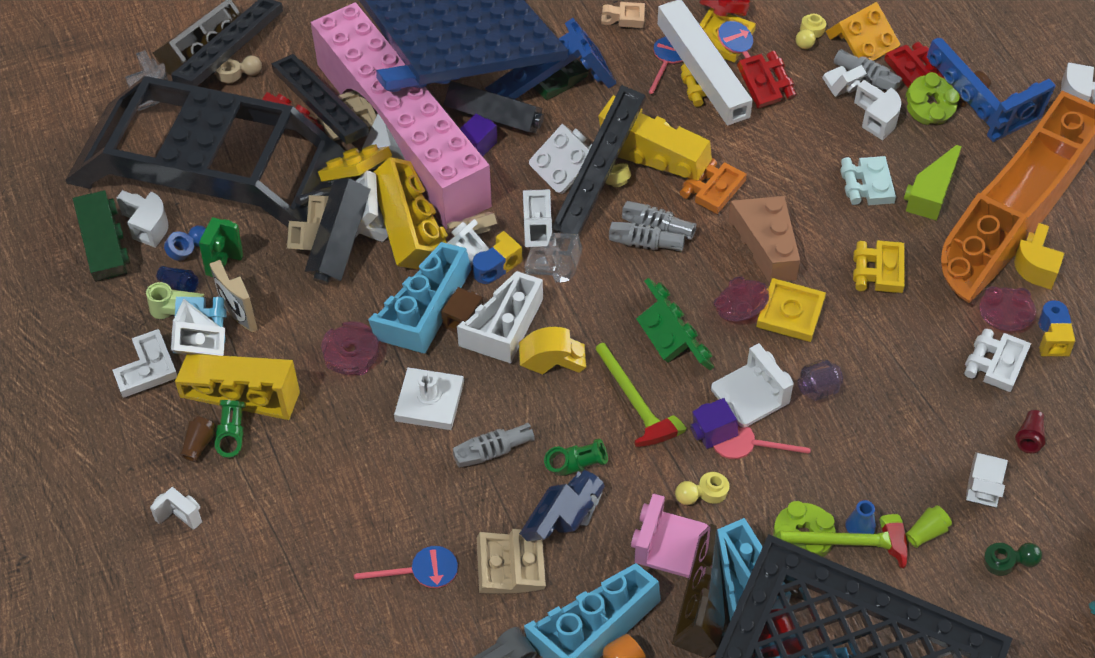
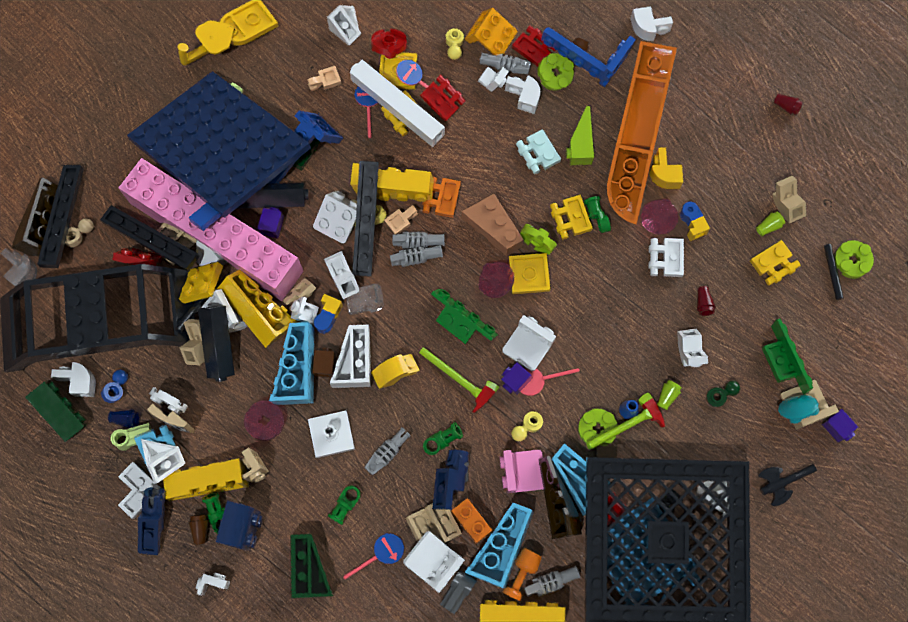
camera: 25 degrees left, 20 degrees up
green bracket [199,217,243,277] -> none
clear purple head [798,359,843,401] -> none
none -> dark blue plate [138,487,165,556]
none -> white plate [149,387,188,415]
none -> dark blue brick [216,501,263,551]
none -> tan bracket [242,448,269,483]
none -> dark green wedge [290,534,333,599]
none -> green connector [328,486,361,525]
none -> light nougat plate [384,205,418,235]
none -> white bracket [404,531,464,593]
none -> orange brick [451,498,492,544]
none -> lime plate [520,224,557,255]
none -> green connector [584,196,611,233]

